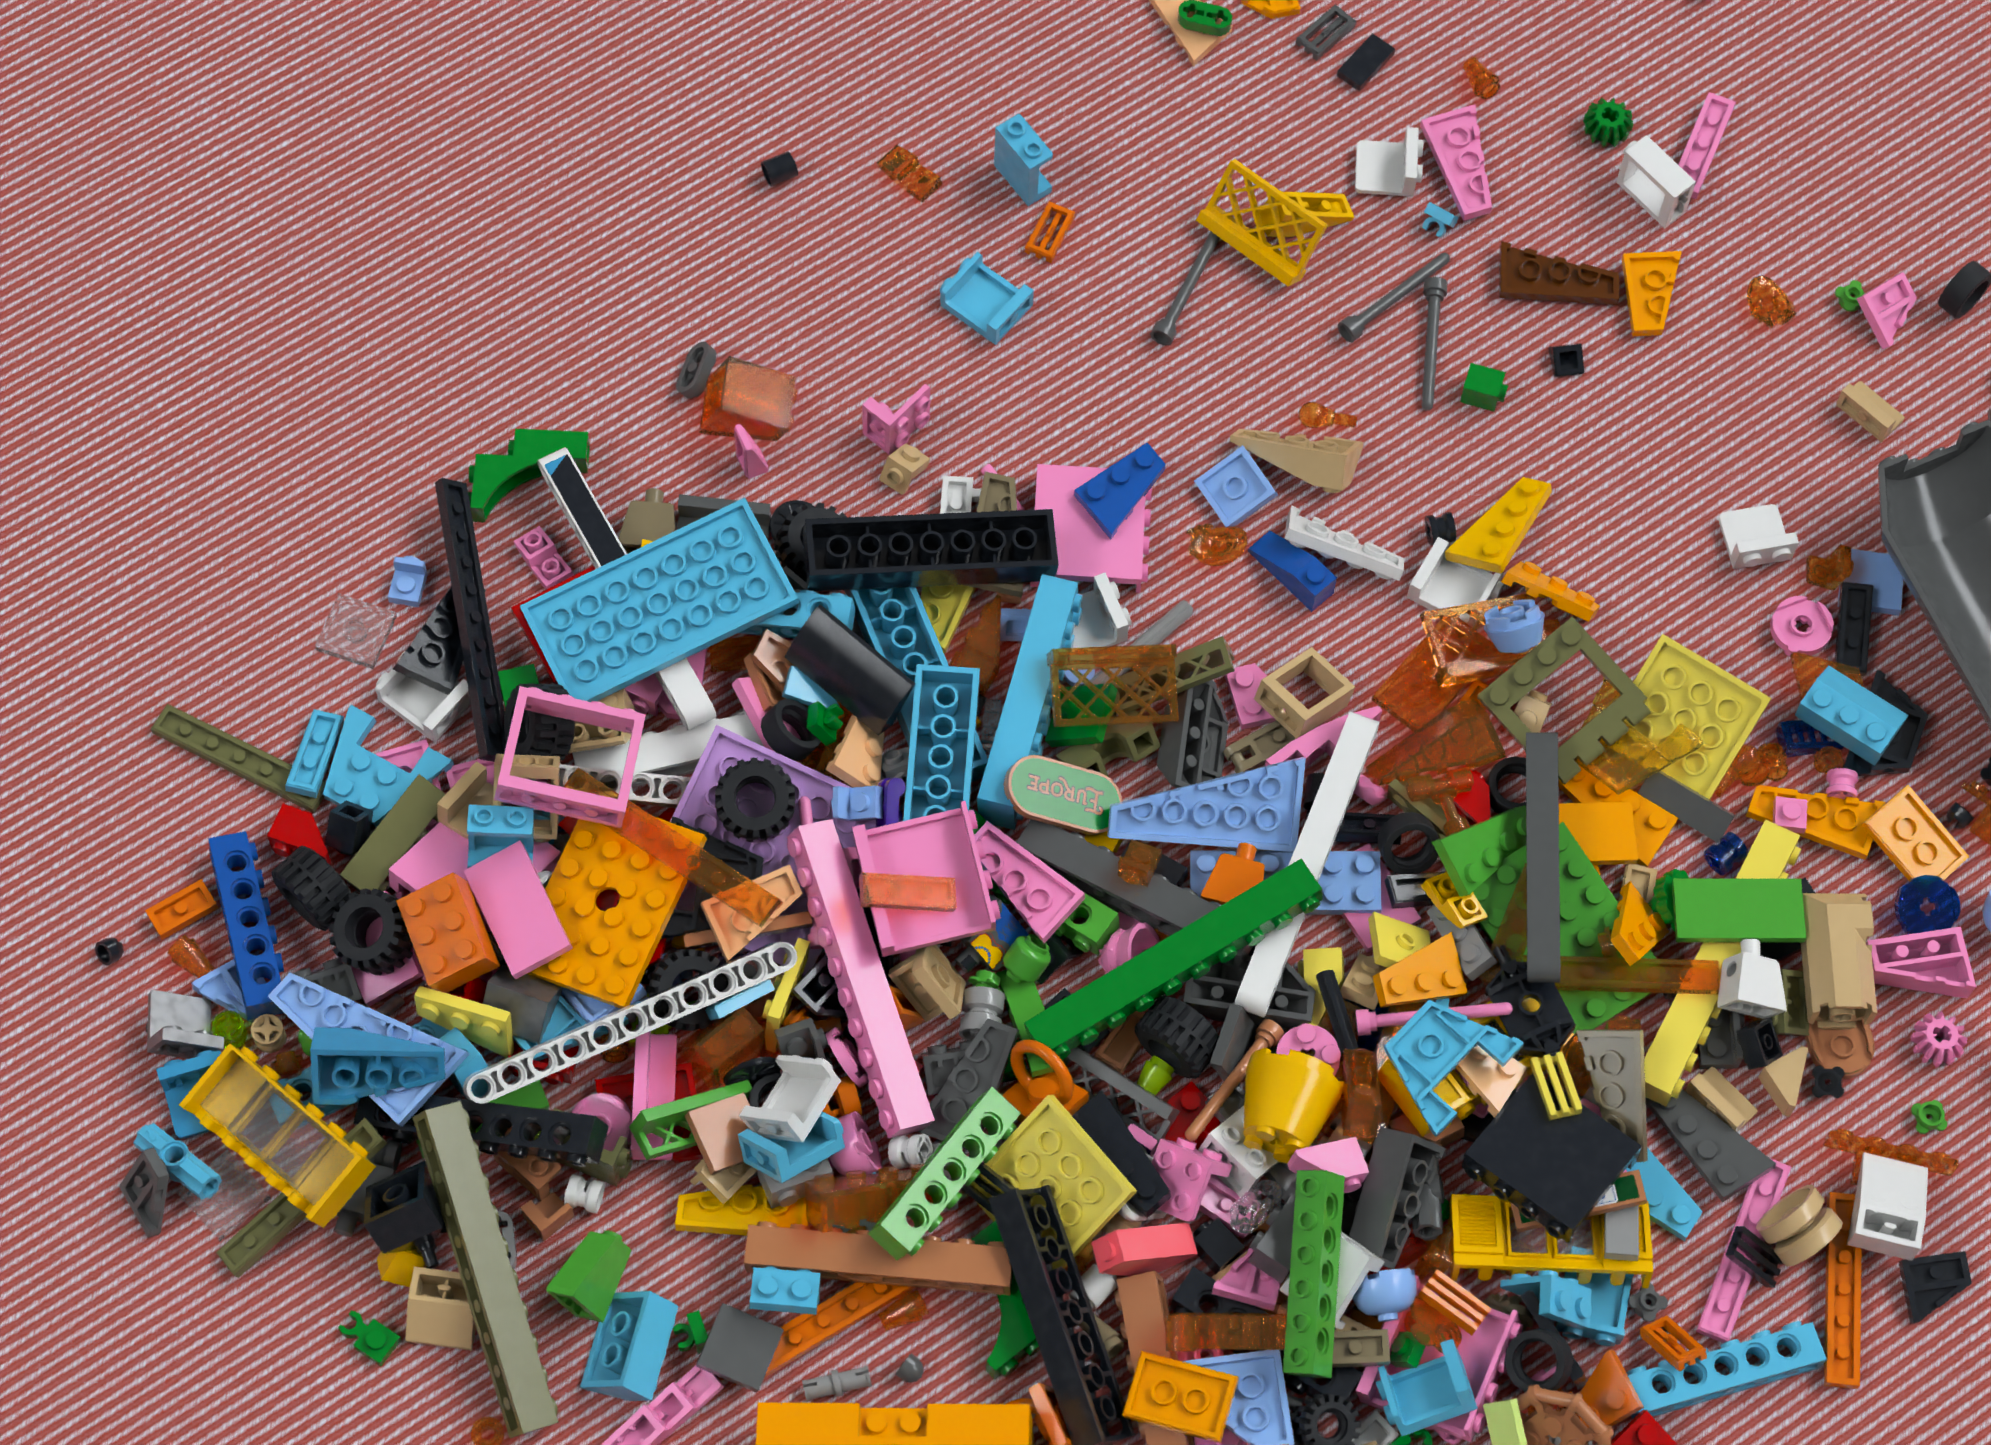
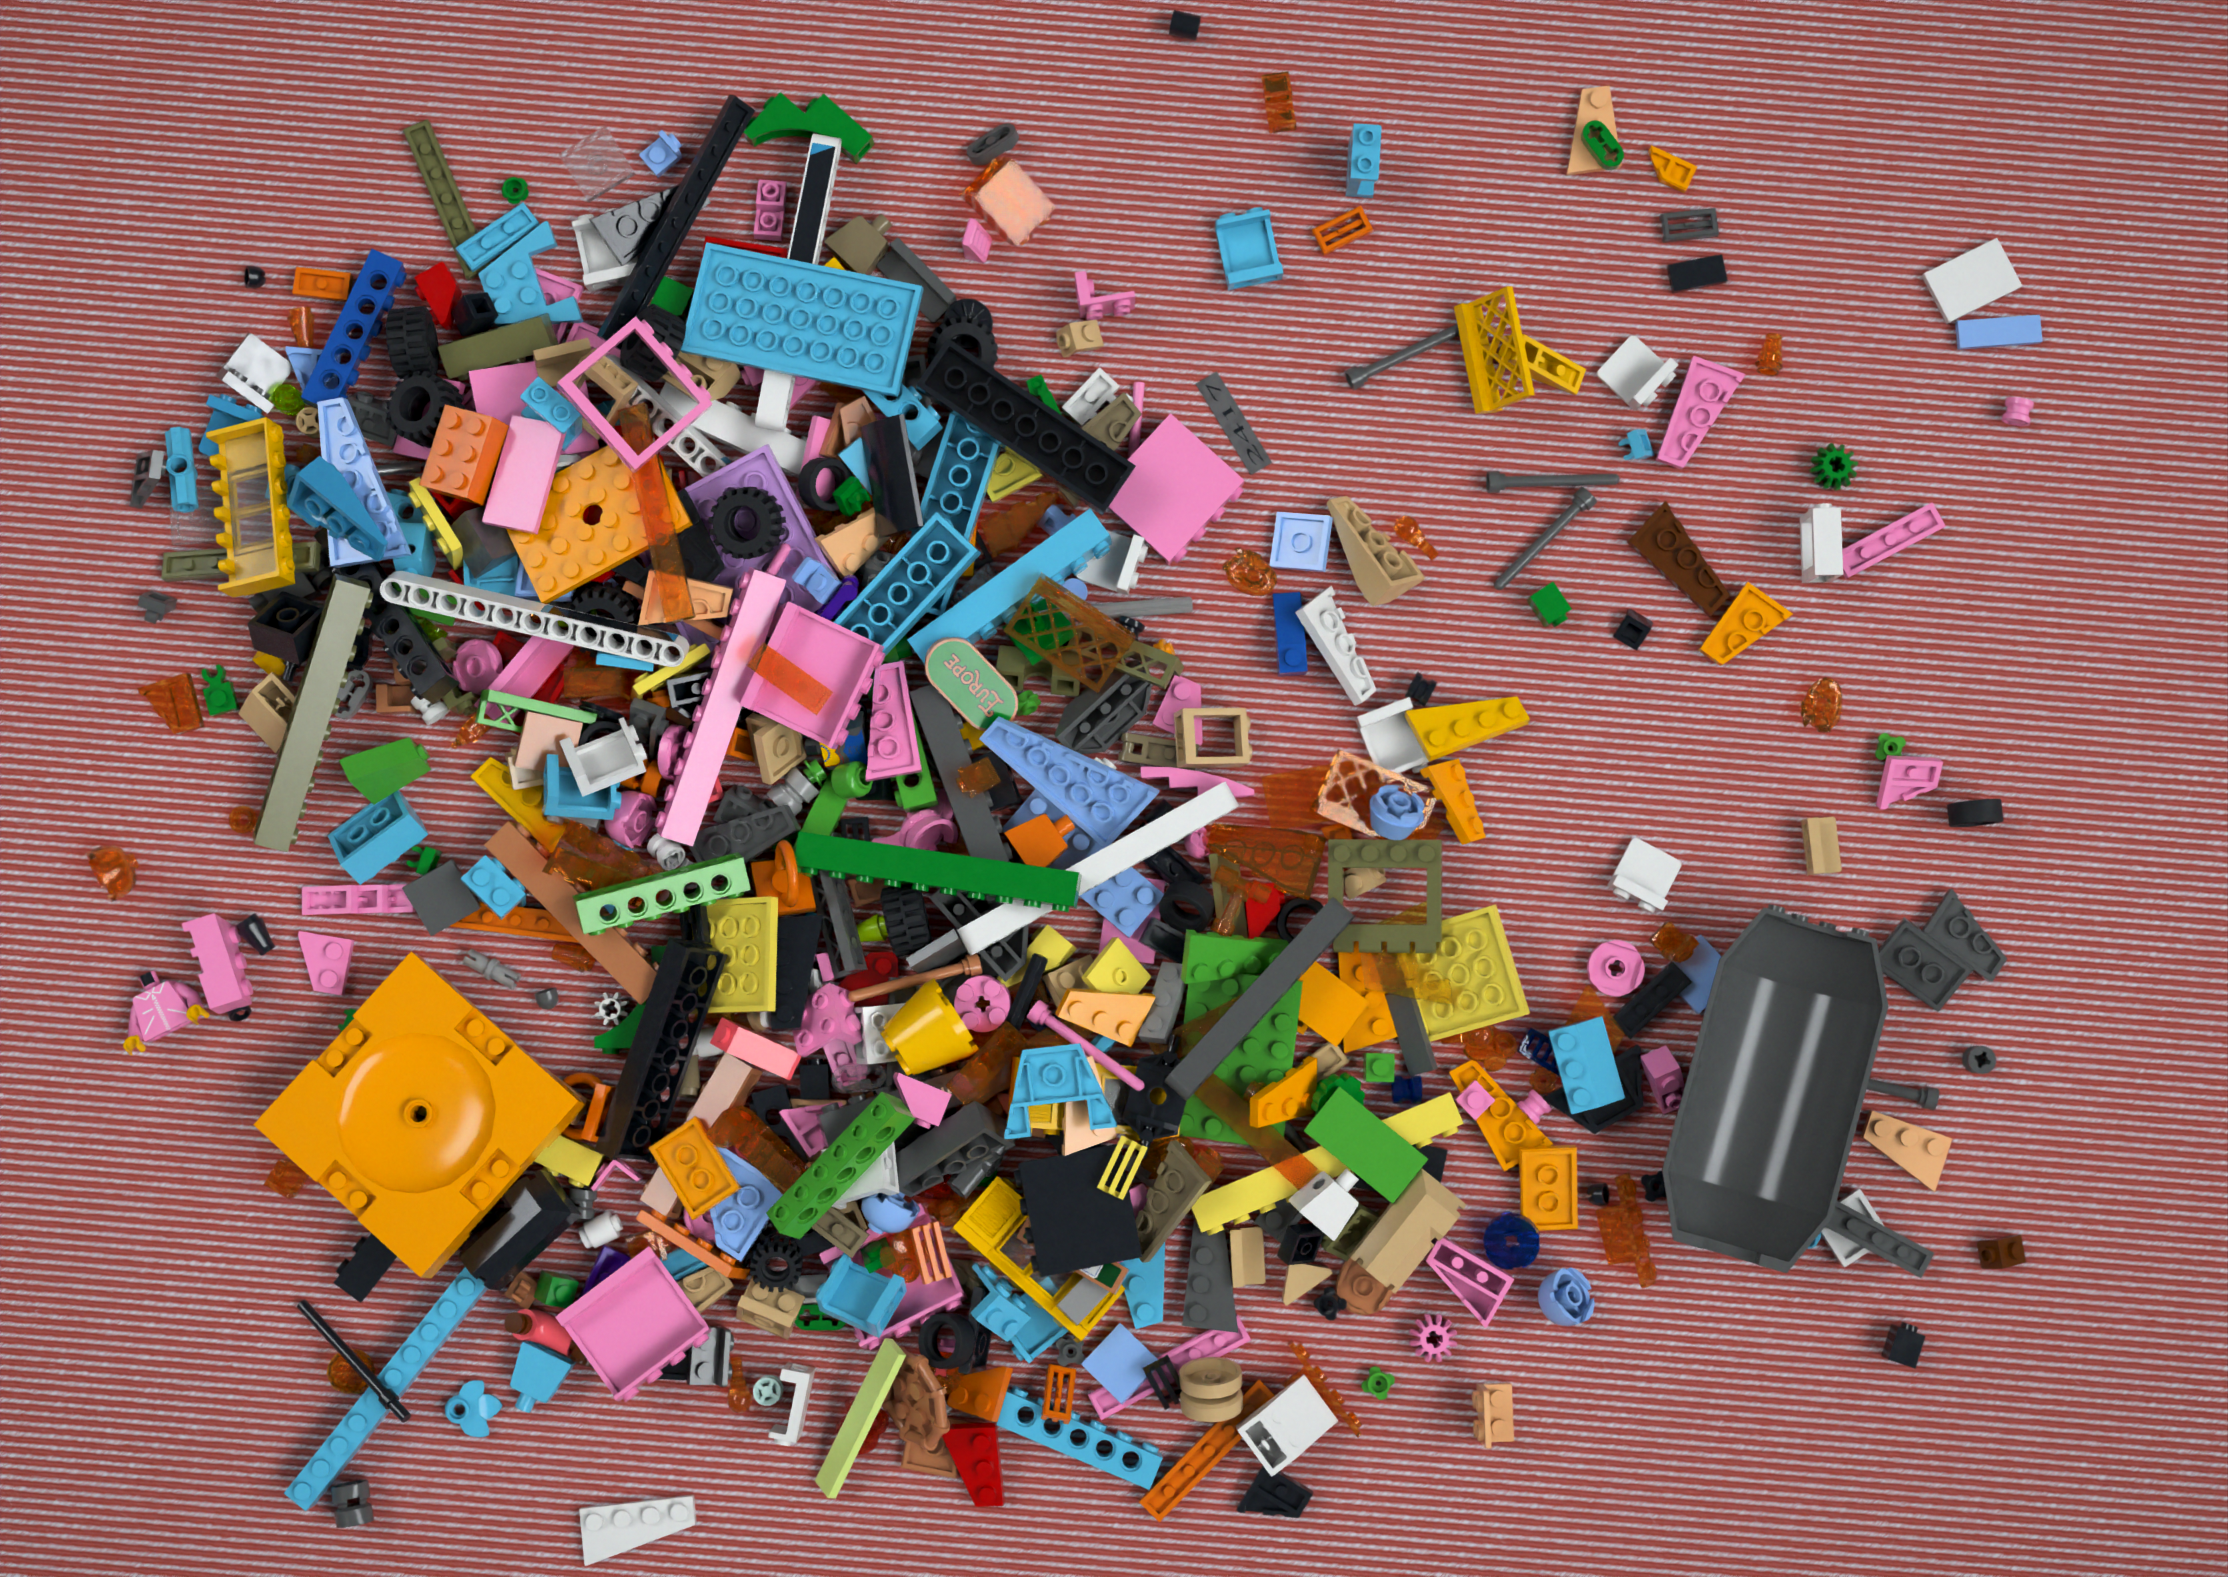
camera: 40 degrees right, 20 degrees up
blue wing [1074,442,1166,539] -> none
yellow slope [1421,872,1488,929] -> none
none -> dark grey tile [137,590,177,624]
none -> clear orange wing [137,673,205,735]
none -> clear orange piece [451,713,494,749]
none -> green plate [502,177,529,204]
none -> white gear [595,992,630,1026]
none -> clear orange plate [883,533,908,555]
none -> bright green plate [1016,690,1041,716]
none -> light blue tile [1081,1323,1158,1405]
none -> flat silver sticker [1196,371,1272,475]
none -> bright green brick [1363,1053,1395,1082]
none -> bright pink slope [1640,1045,1685,1115]

